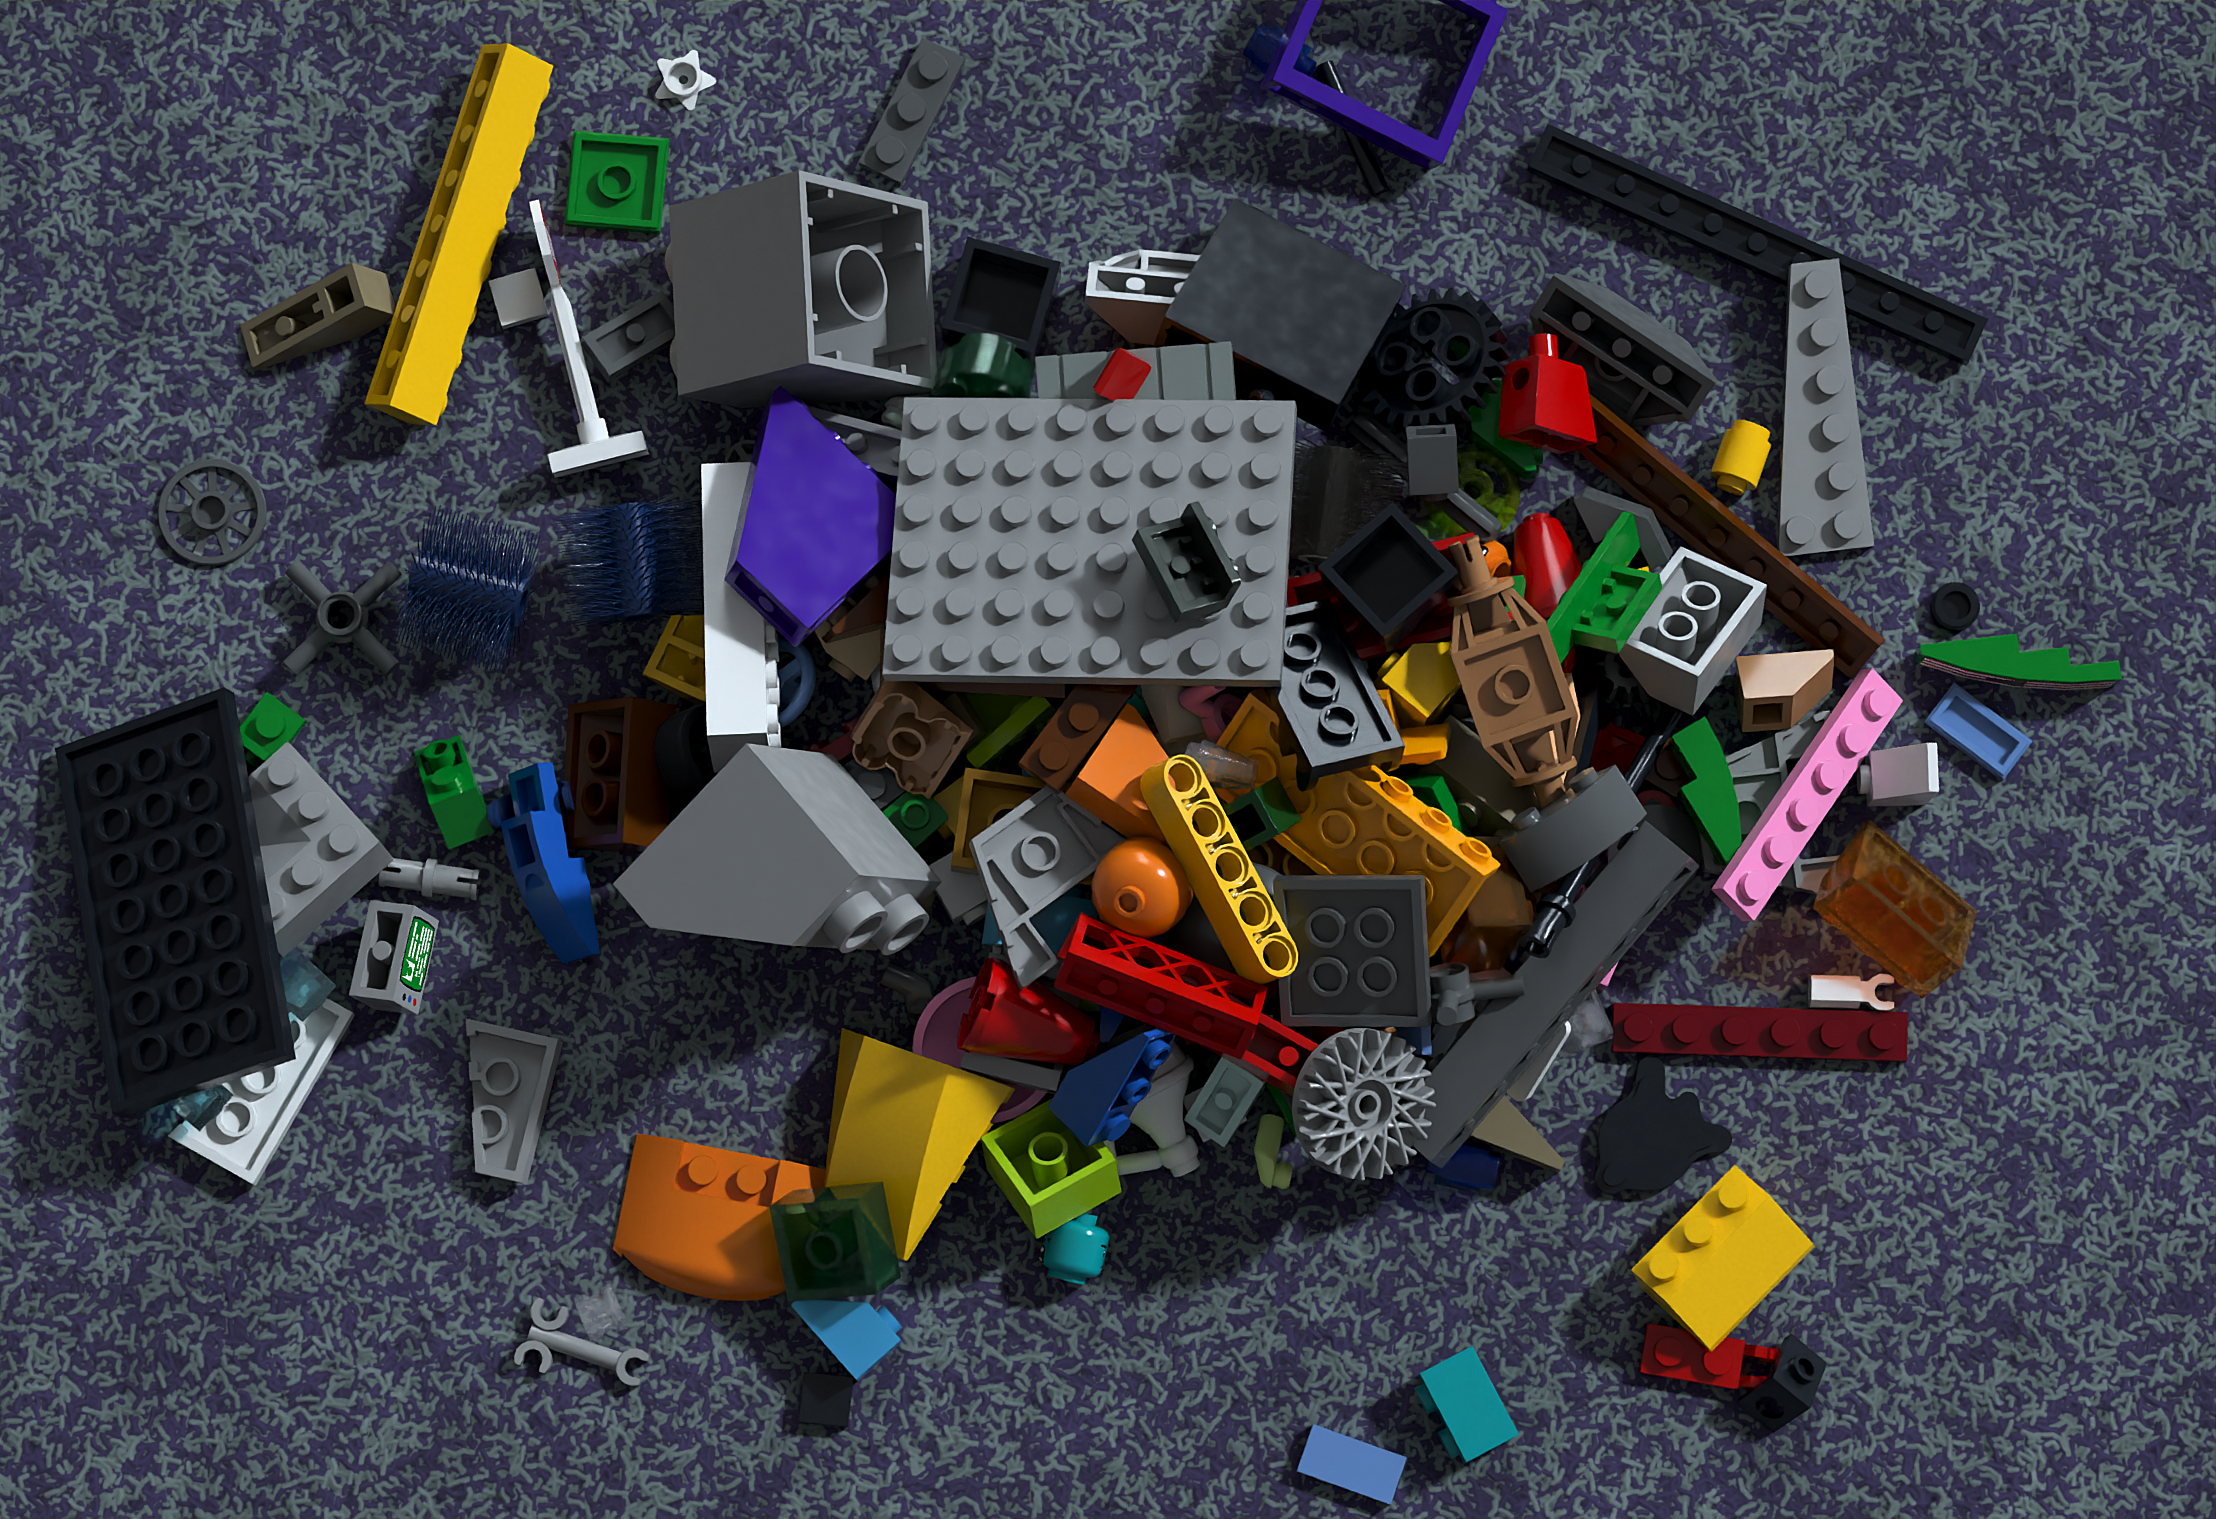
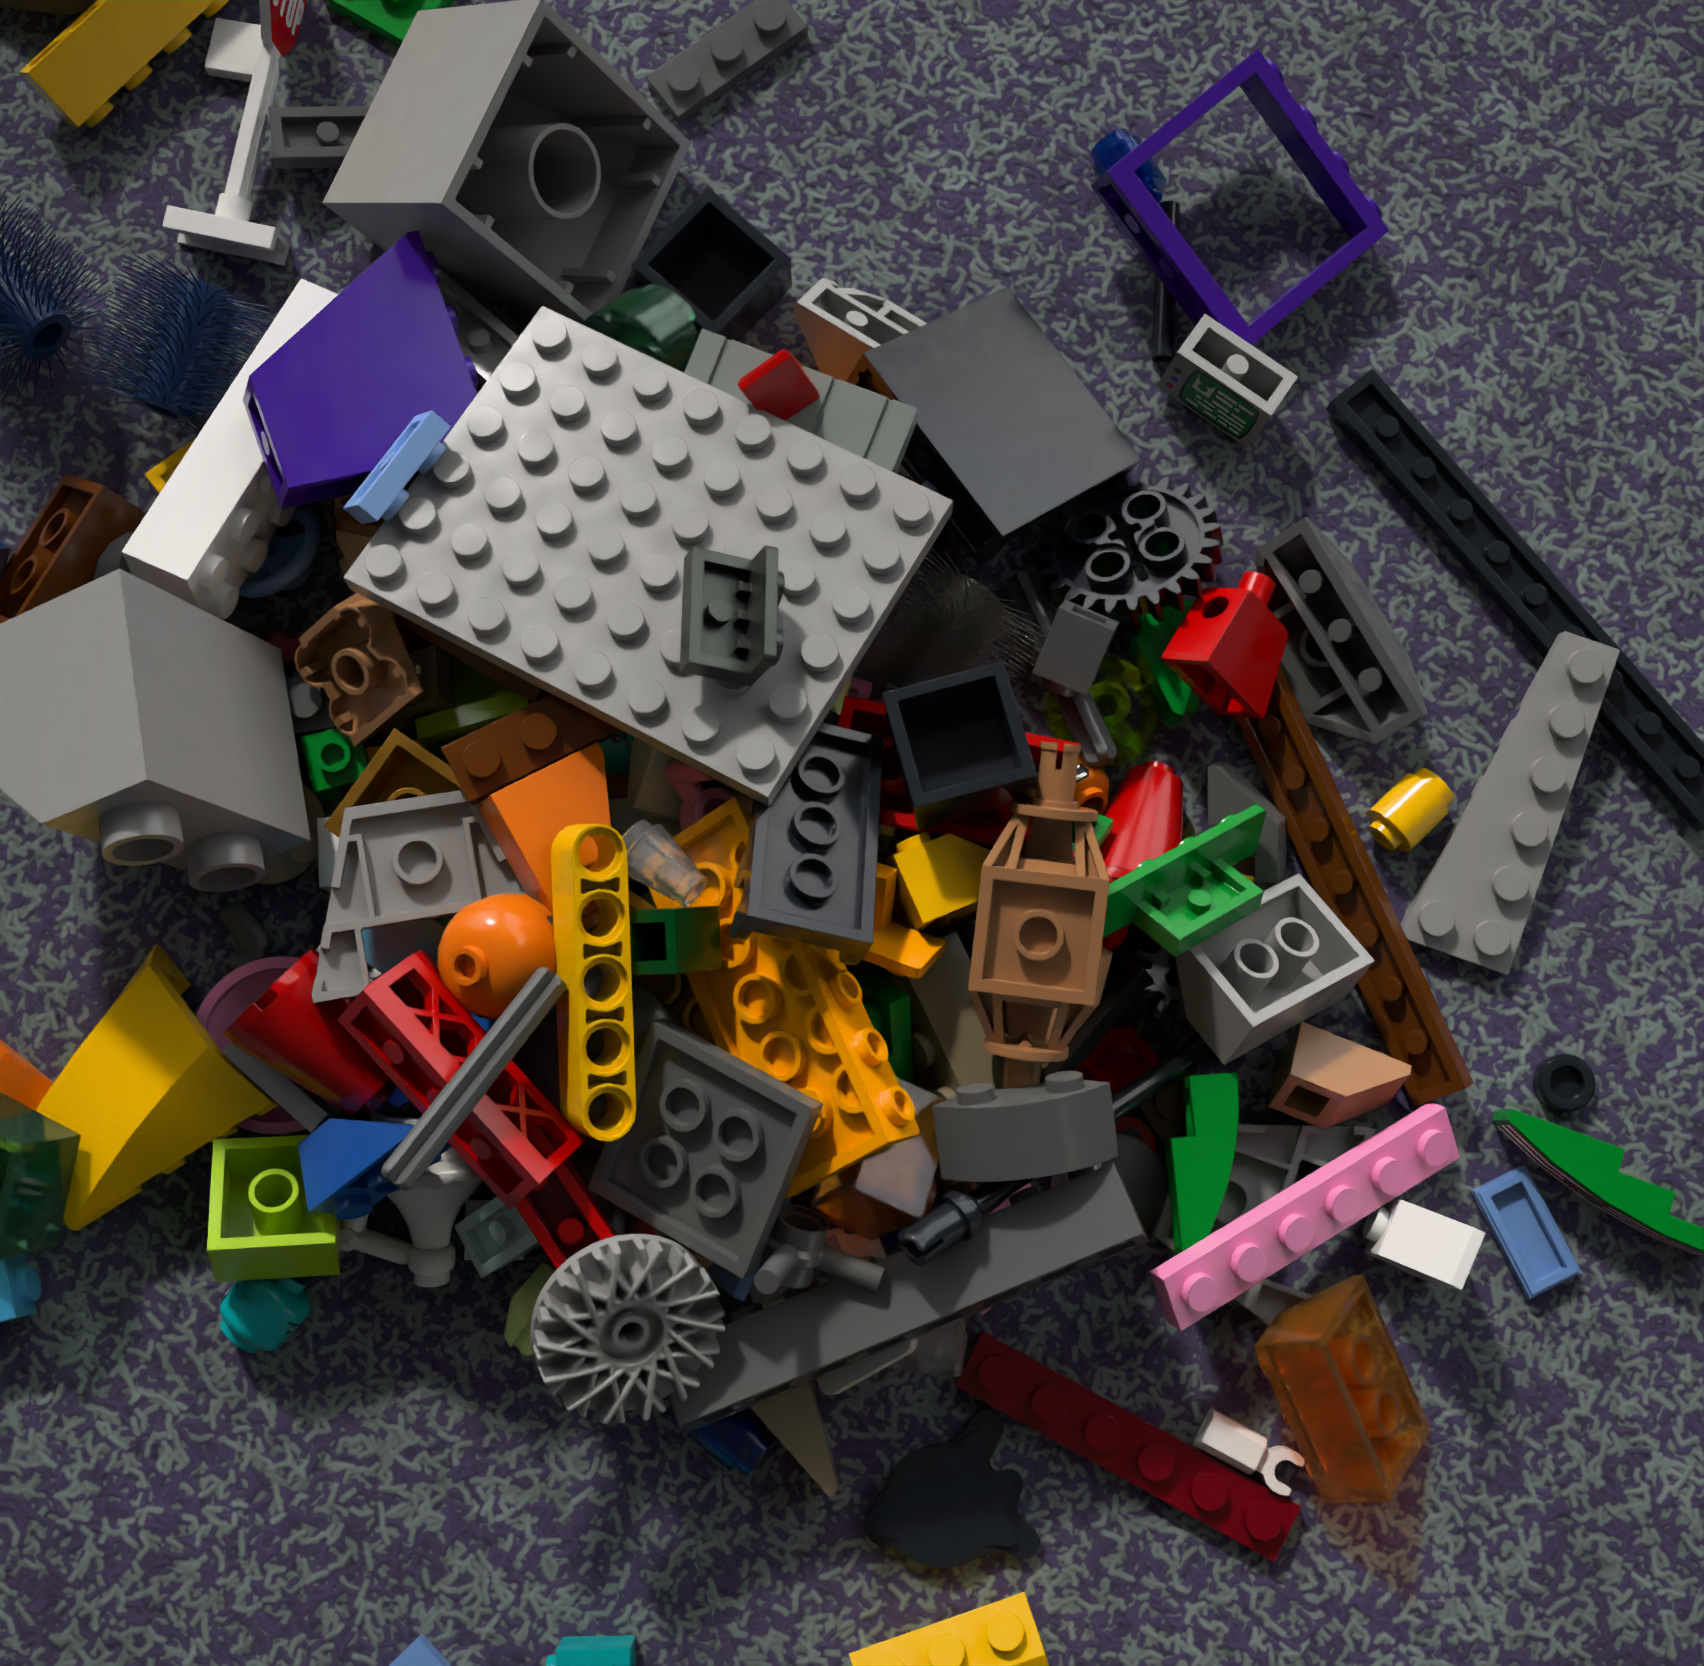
camera: 25 degrees right, 0 degrees up
none -> light blue plate [343,410,451,524]
none -> dark grey axle [381,966,566,1191]
none -> light grey brick [1157,314,1298,448]

